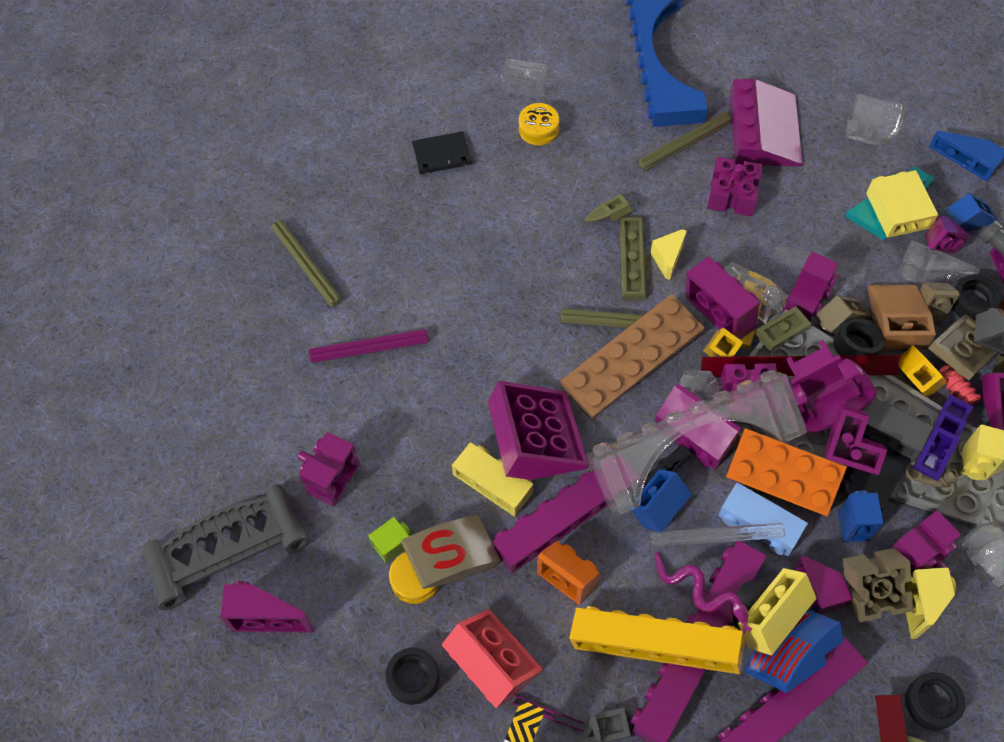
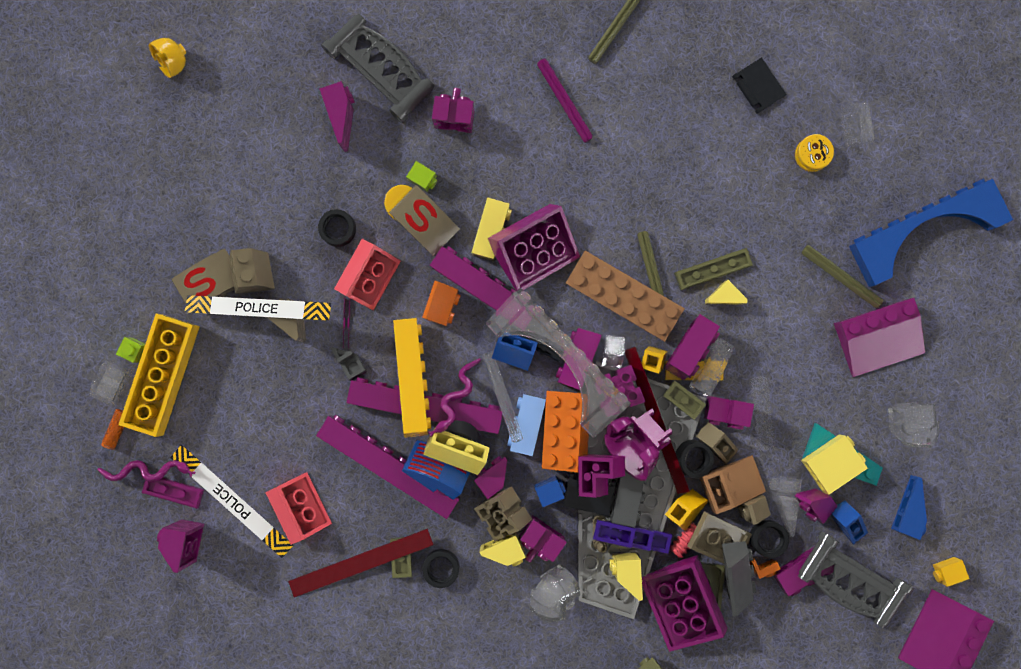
camera: 65 degrees right, 25 degrees up
olive plate [584,194,632,222] -> none
magenta brick [707,157,762,216] -> none

